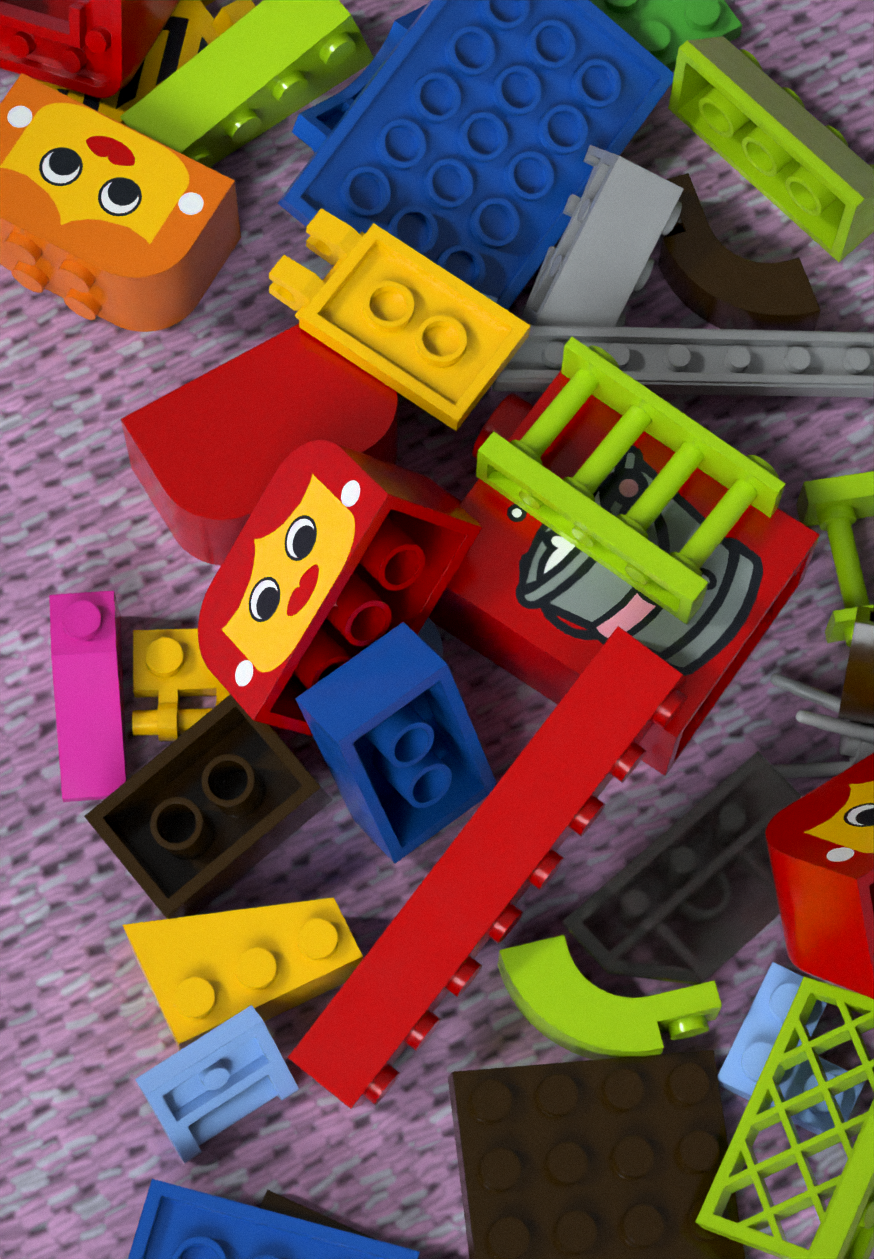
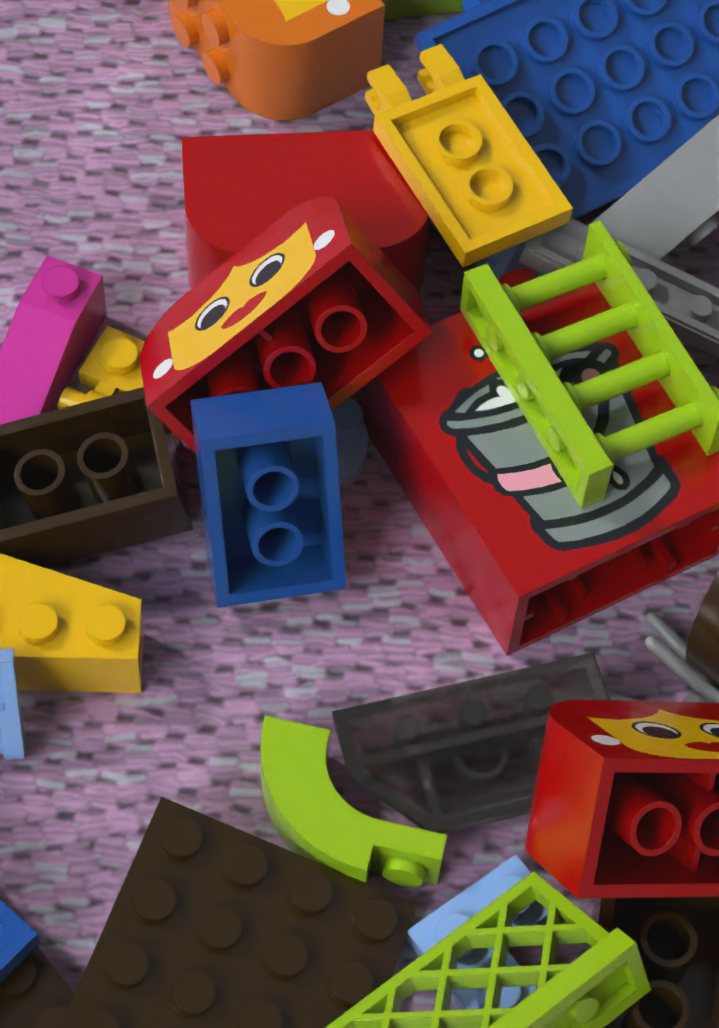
camera: 25 degrees right, 10 degrees down
red brick [288,626,688,1109] -> none

